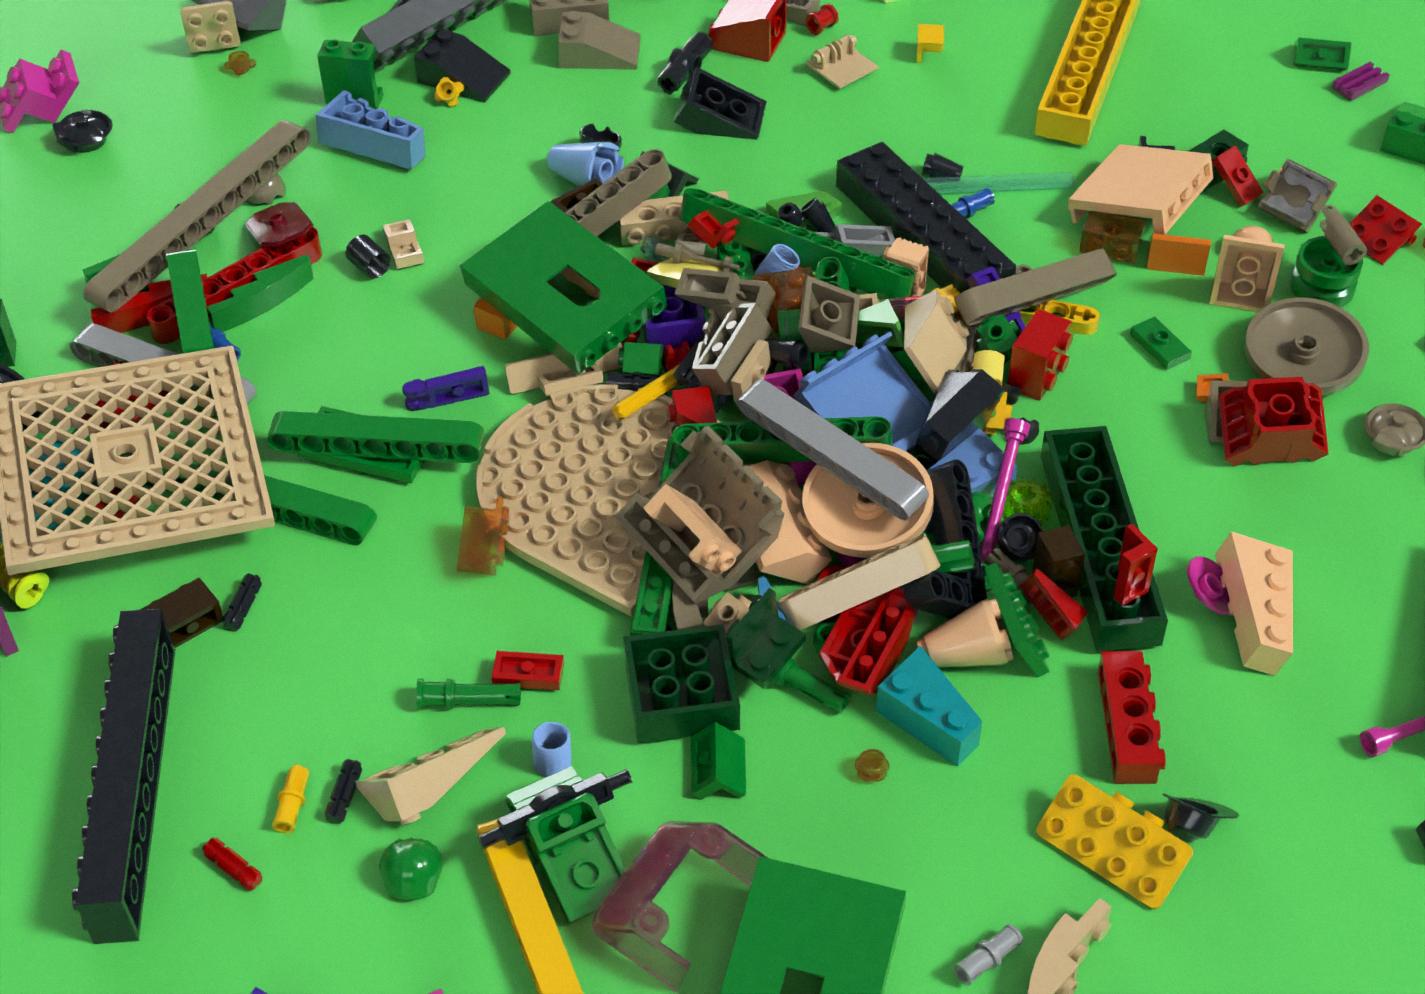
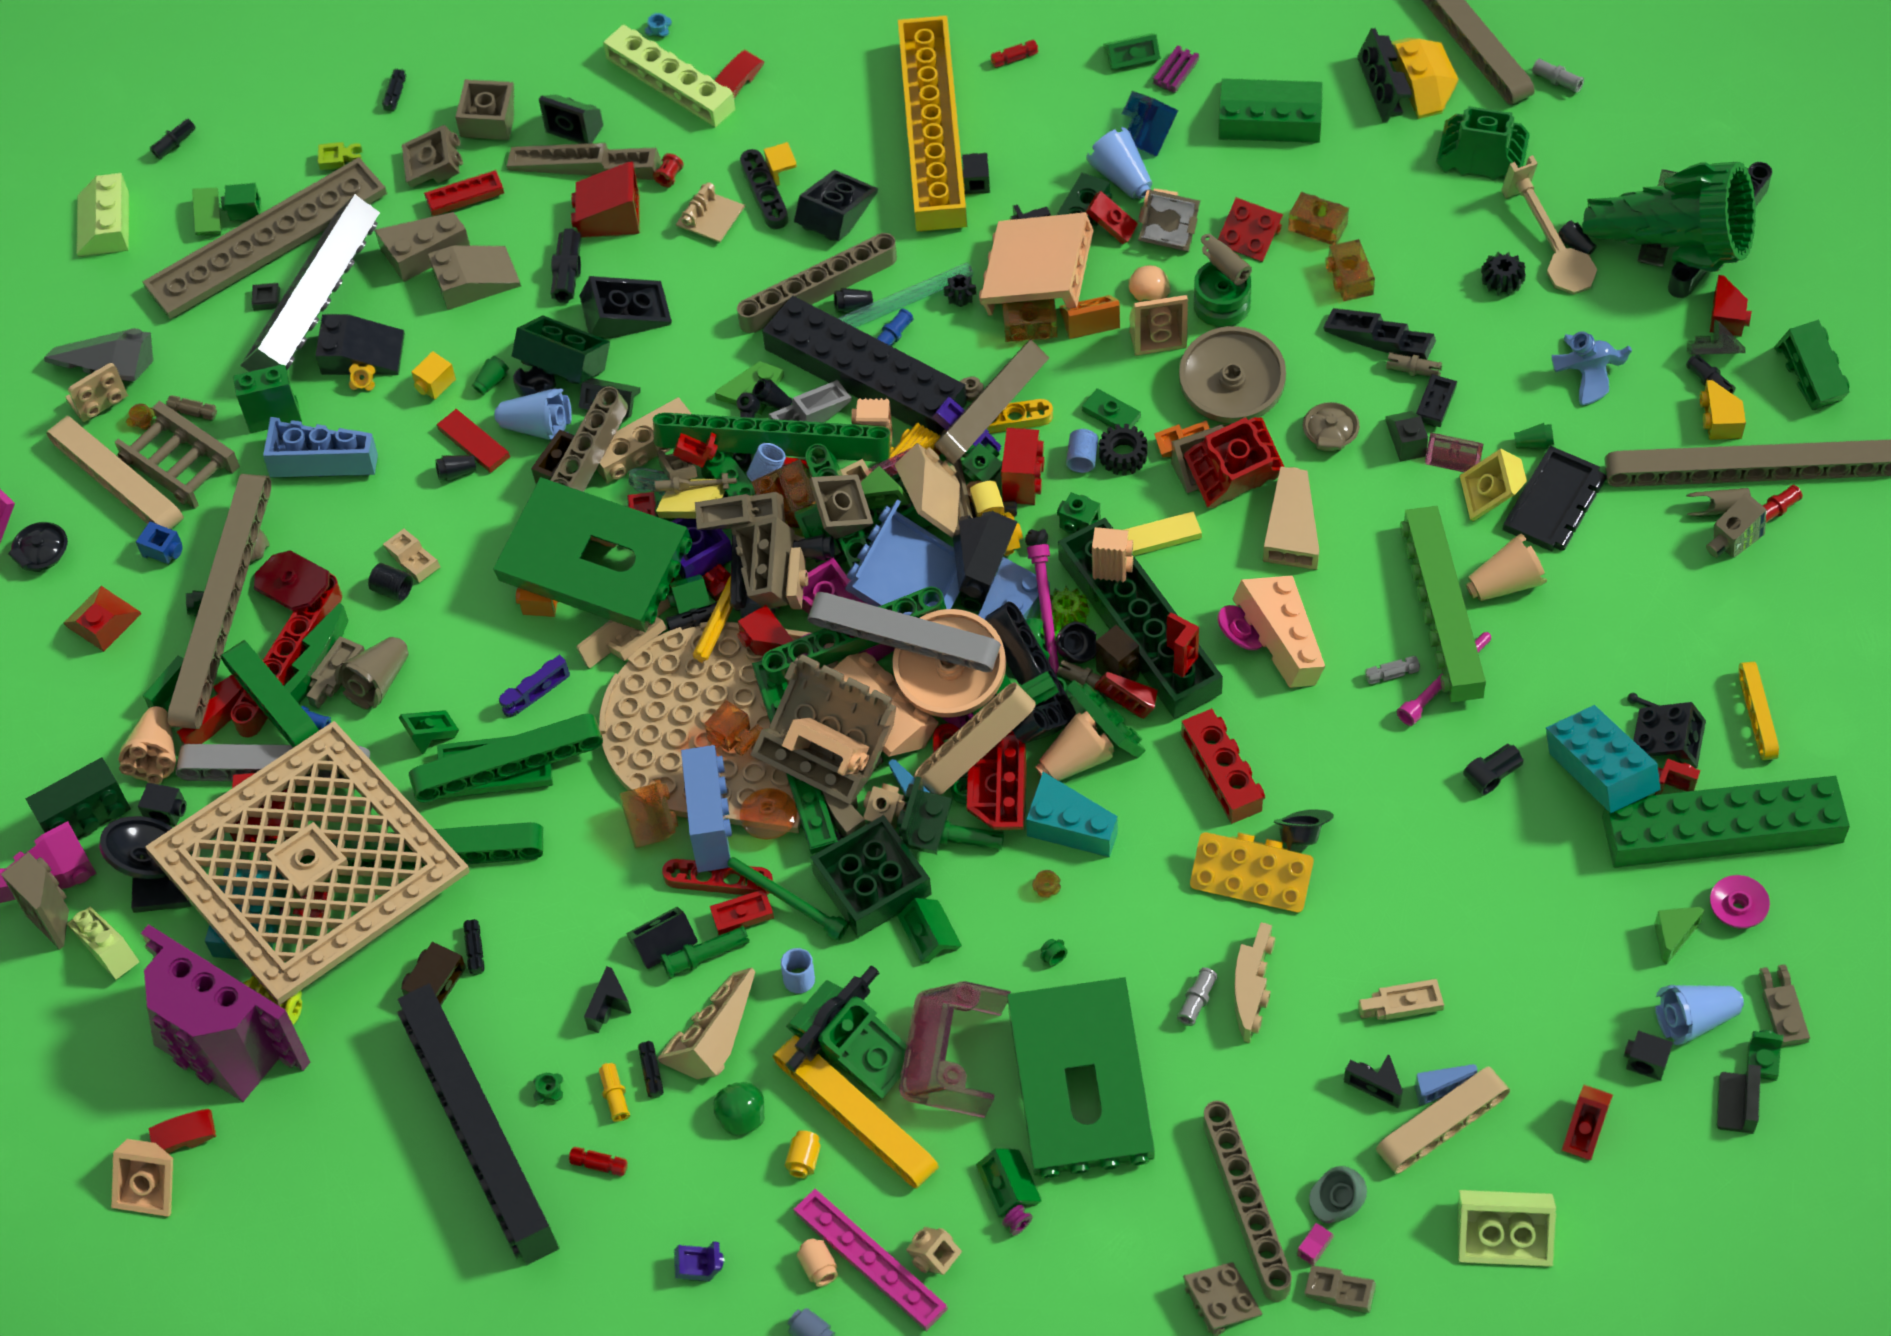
camera: 20 degrees left, 10 degrees up
none -> tan beam [46,416,184,529]
none -> red slope [64,586,141,652]
none -> dark tan fence [115,401,240,509]
none -> light nougat cone [118,707,176,784]
none -> blue brick [136,522,182,564]
none -> black brick [138,783,187,826]
none -> dark tan axle [166,395,217,420]
none -> dark tan hinge [306,636,365,708]
none -> dark tan cone [334,637,409,709]
none -> green slope [399,710,459,754]
none -> yellow brick [411,351,456,399]
none -> black cone [435,455,476,481]
none -> red tile [437,409,510,473]
none -> green cone [472,355,509,395]
none -> dark green brick [511,315,610,384]
none -> green plate [533,1073,563,1103]
none -> black slope [584,966,631,1033]
none -> black panel [626,907,698,969]
none -> red beam [662,859,773,895]
none -> medium blue wedge [681,745,732,872]
none -> clear orange brick [704,700,763,756]
none -> green piece [727,857,850,942]
none -> dark tan beam [737,233,897,333]
none -> black beam [740,149,788,229]
none -> clear orange dish [740,788,797,840]
none -> yellow brick [785,1130,821,1178]
none -> black slope [794,170,878,241]
none -> black gear [944,274,976,307]
none -> black brick [962,153,990,194]
none -> red axle [991,40,1038,67]
none -> green plate [1040,939,1068,966]
none -> green brick [1057,492,1101,534]
none -> light blue piece [1066,429,1098,473]
none -> light blue cone [1086,127,1152,199]
none -> light nougat brick [1092,527,1133,582]
none -> black tyre [1099,424,1147,475]
none -> panel [1122,91,1178,156]
none -> light yellow tile [1124,512,1202,556]
none -> tan slope [1263,467,1319,570]
none -> light grey axle [1365,656,1420,684]

